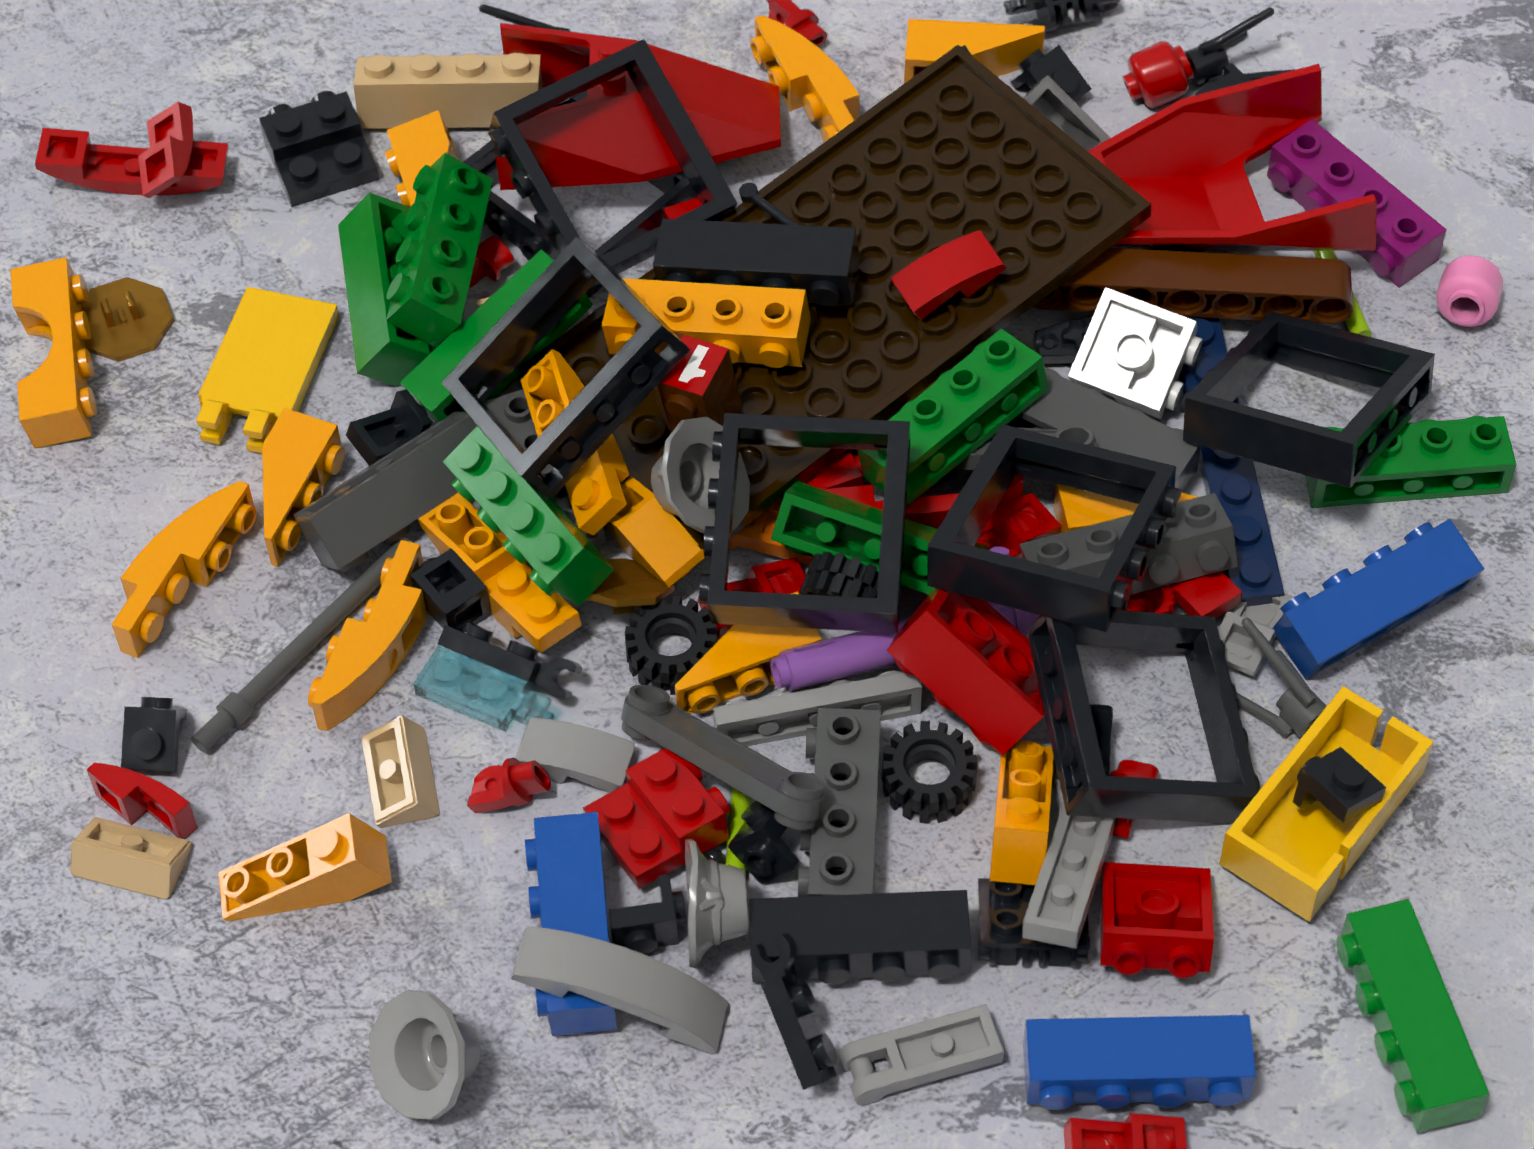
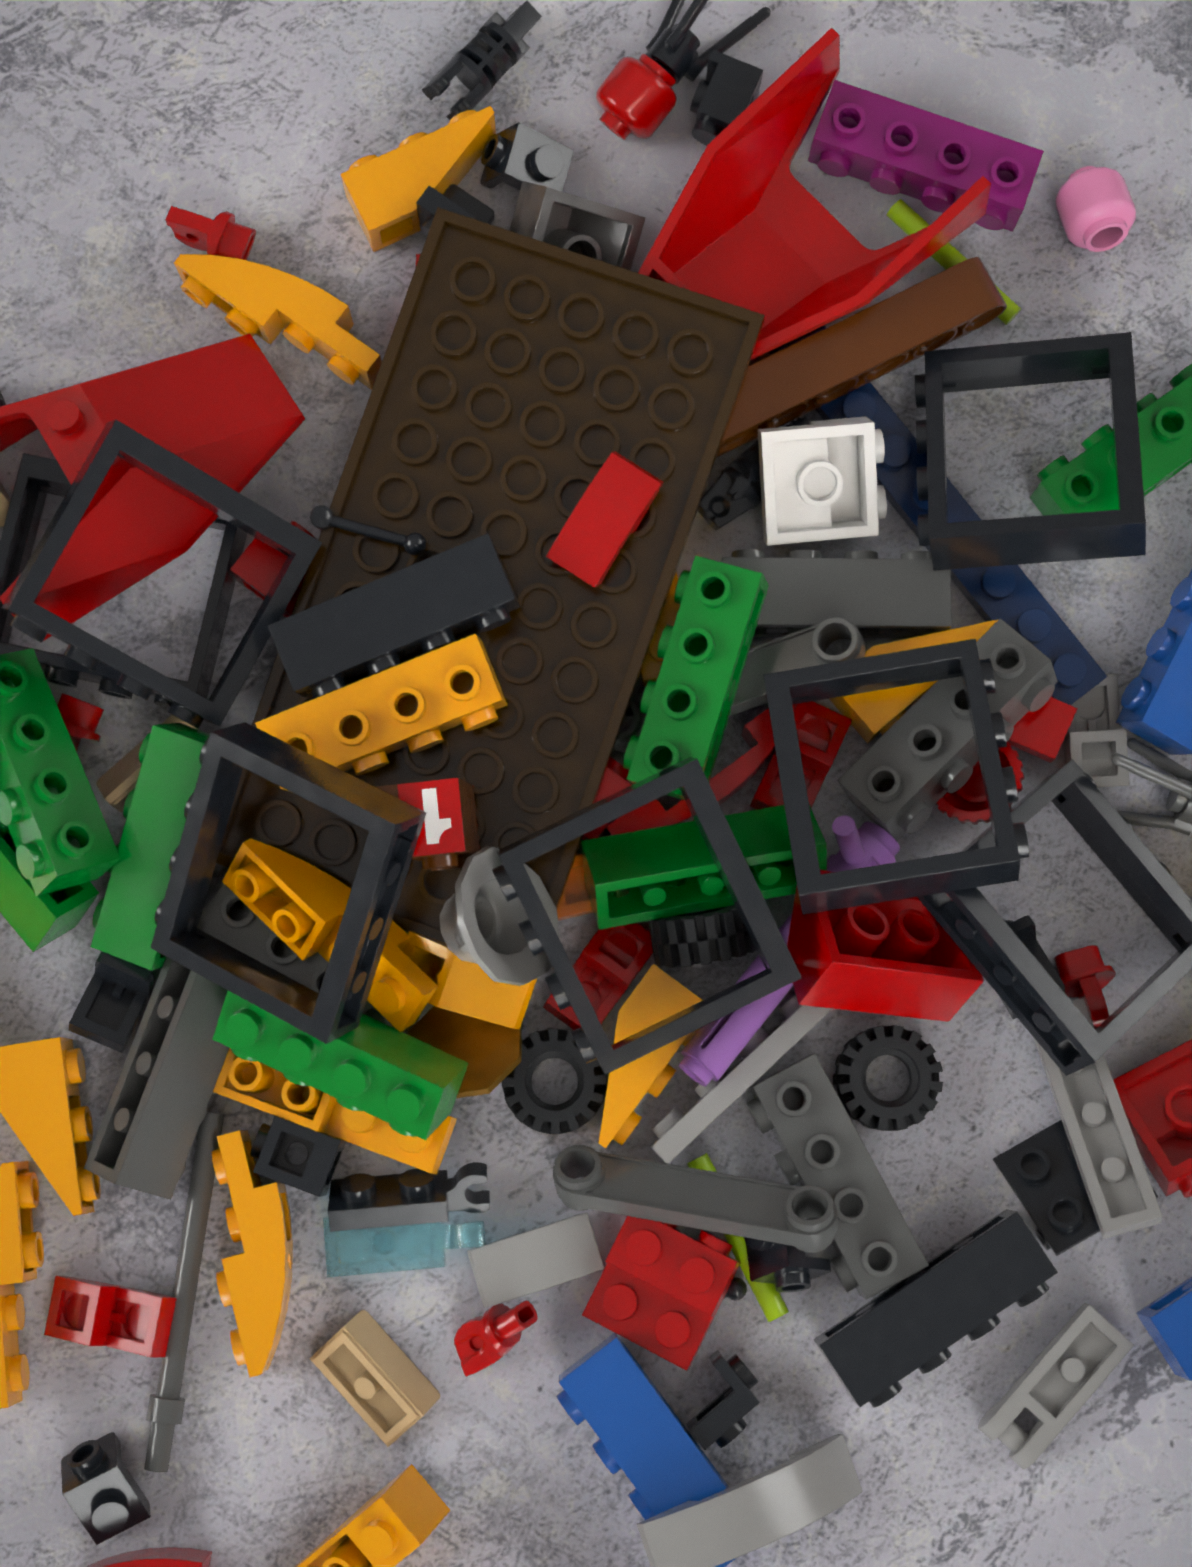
camera: 35 degrees left, 25 degrees up
light grey hat [685,839,749,968] -> none
black plate [750,933,837,1090] -> none
light orange slope [989,741,1054,885] -> none
none -> red slope [44,1276,176,1358]

